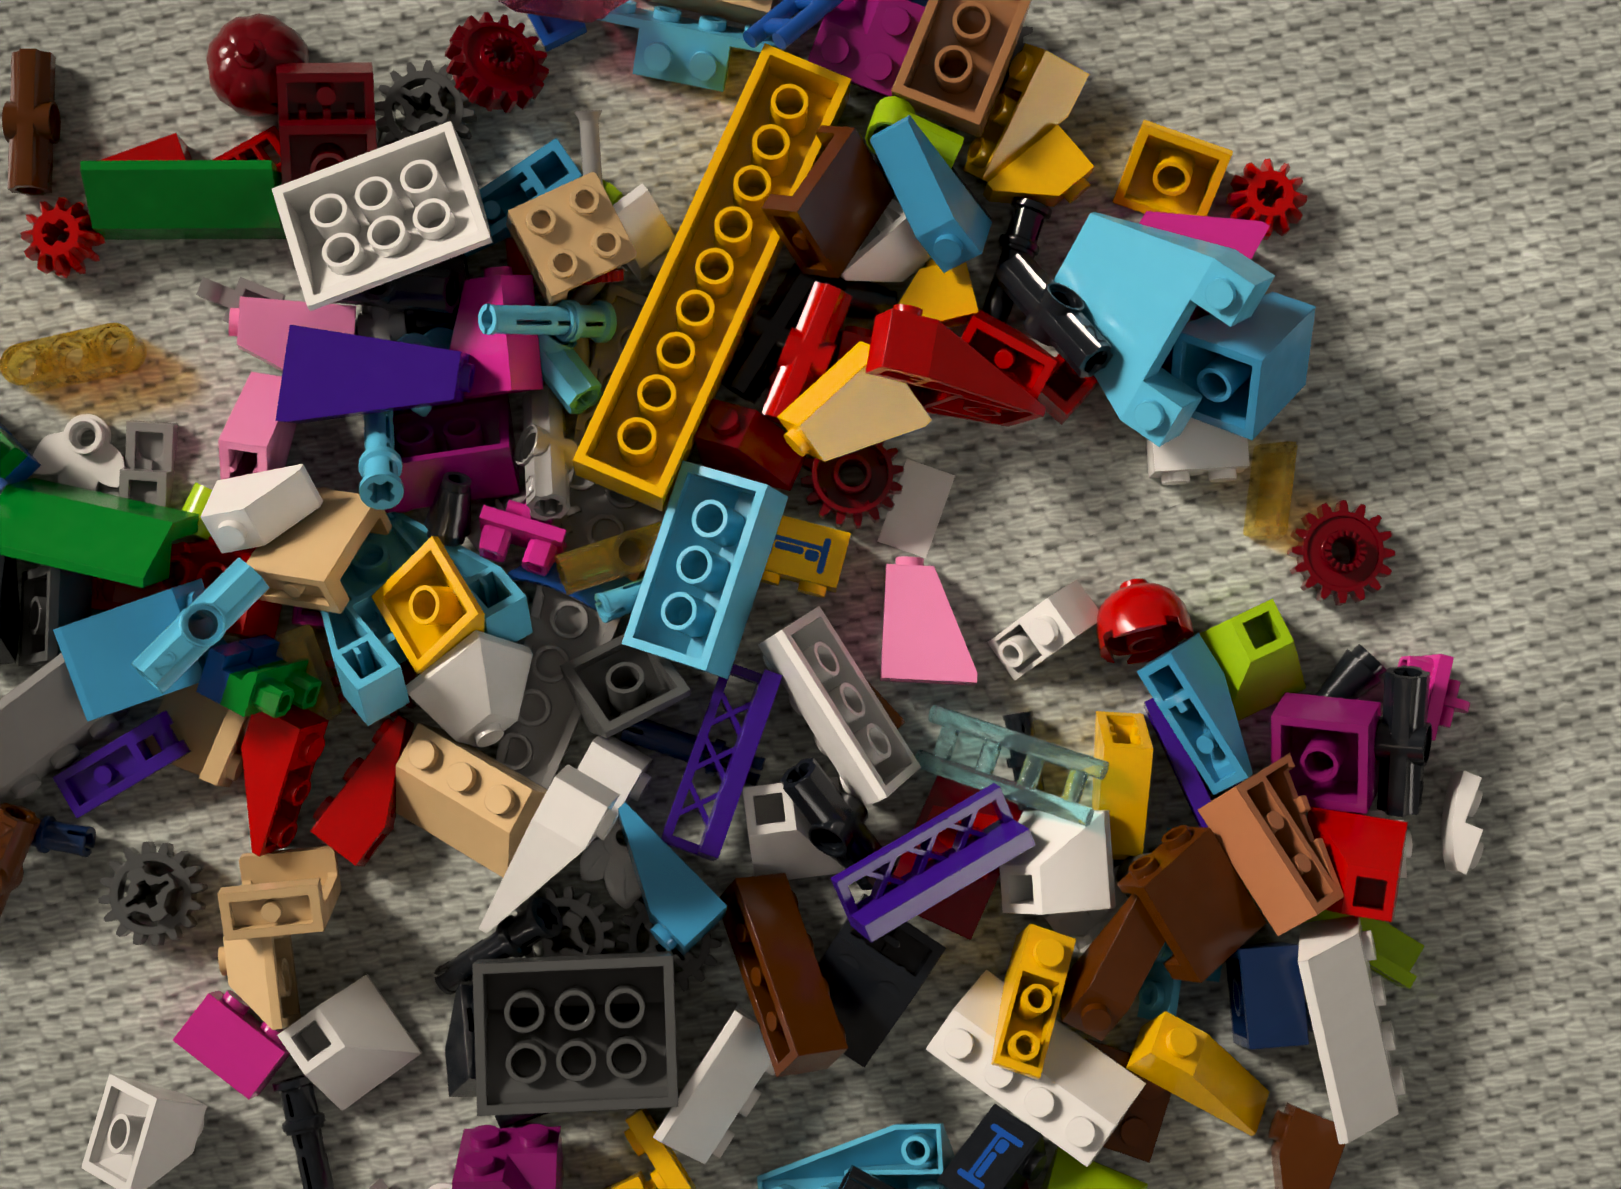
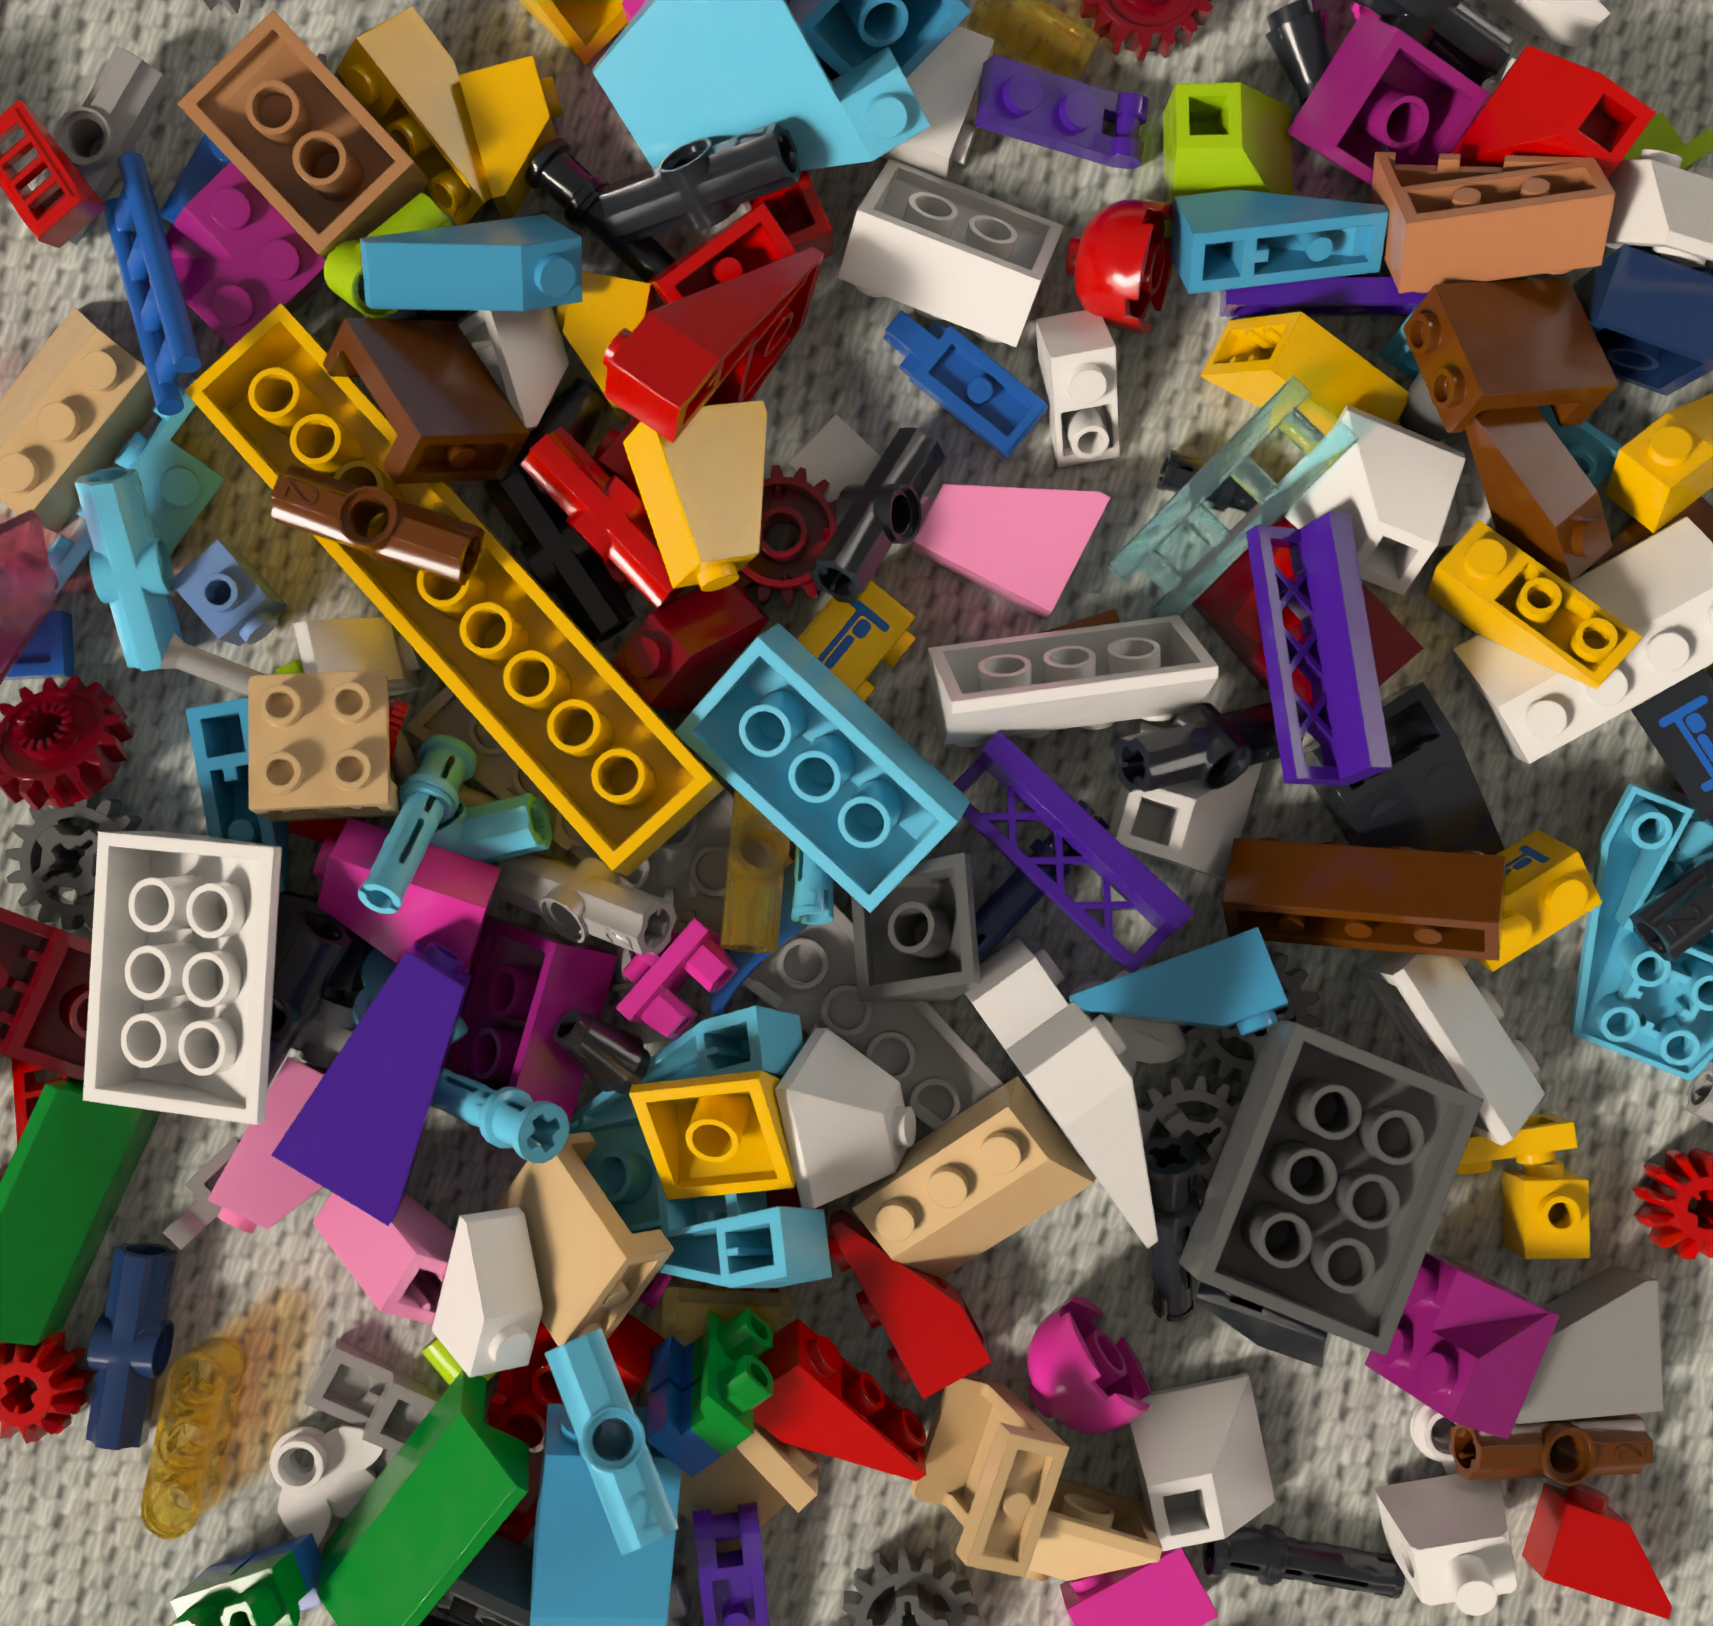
camera: 60 degrees left, 5 degrees up
none -> medium azure piece [75,467,184,671]
none -> dark blue piece [86,1242,177,1450]
none -> medium blue brick [169,539,287,646]
none -> reddish brown piece [271,464,485,585]
none -> black piece [809,427,945,603]
none -> white slope [838,158,1064,347]
none -> blue hinge [884,310,1049,459]
none -> dark purple plate [975,54,1149,169]
none -> dark pink cylinder [1027,1296,1151,1434]
none -> yellow brick [1474,829,1603,972]

